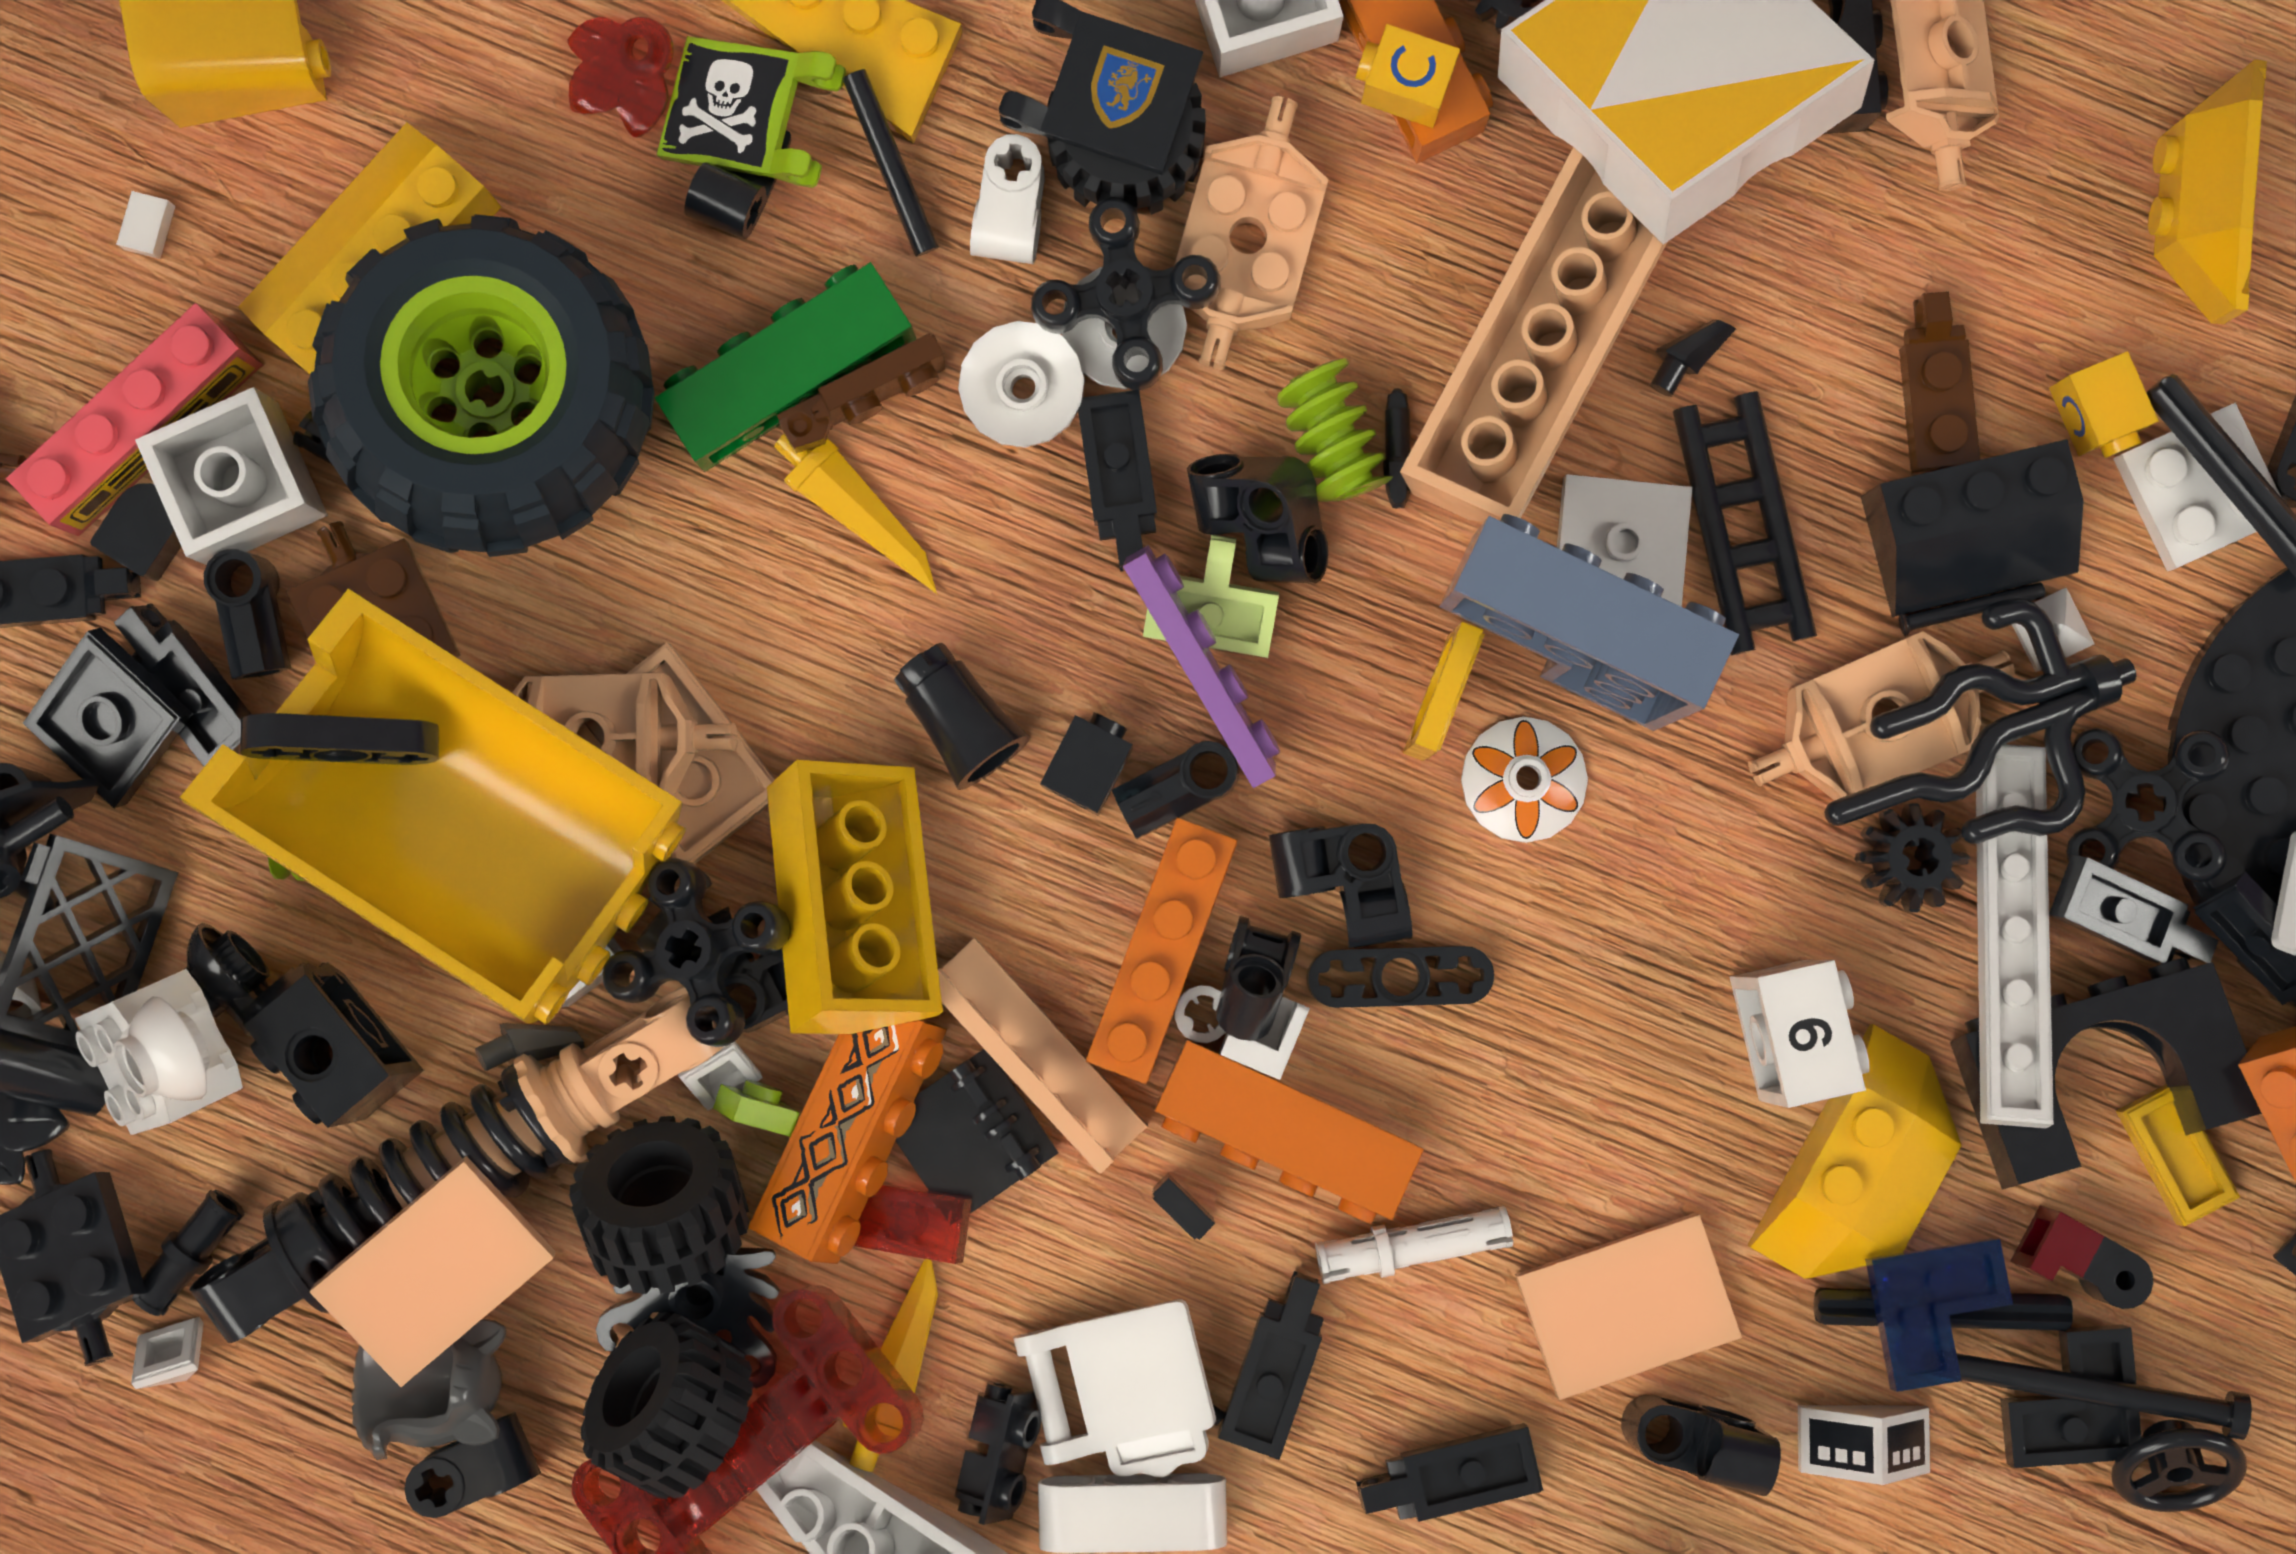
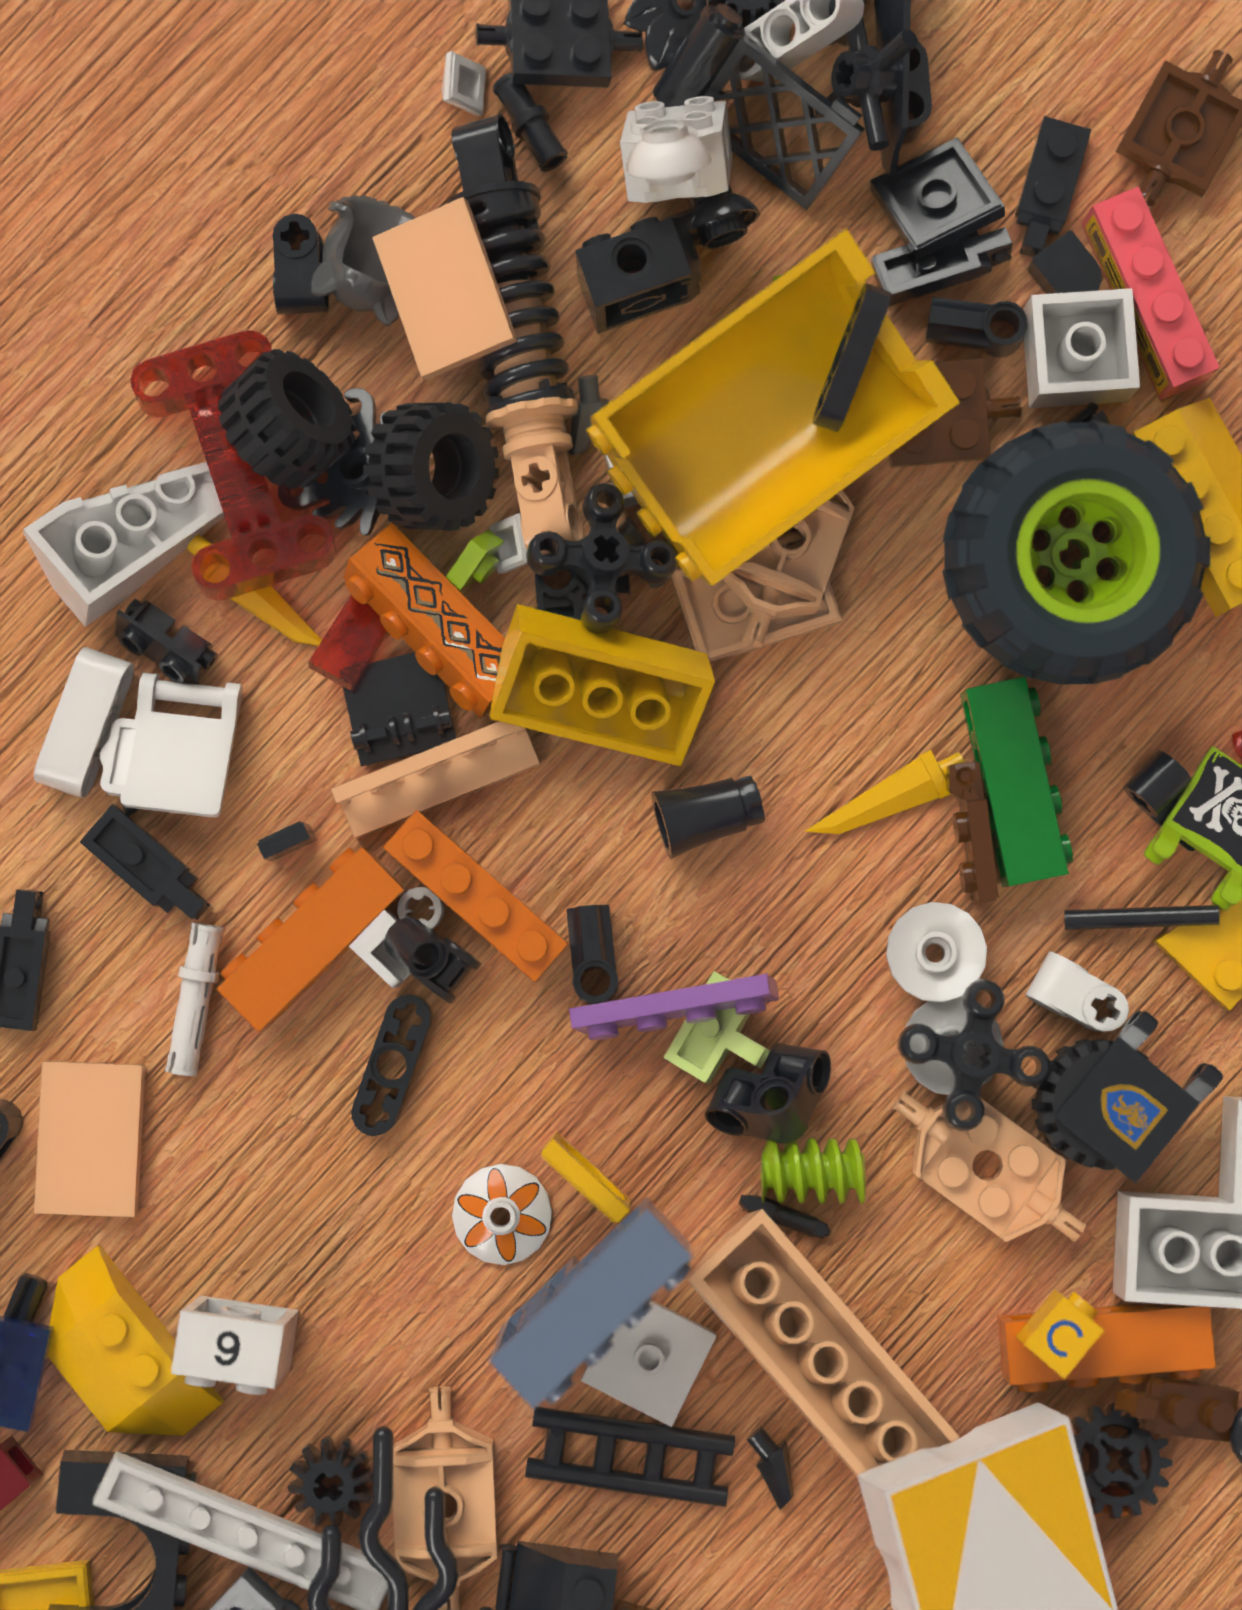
camera: 120 degrees right, 0 degrees up
black brick [1040,712,1133,816] -> none
black hinge [1078,390,1157,572] -> none
black piece [1269,823,1412,948] -> none

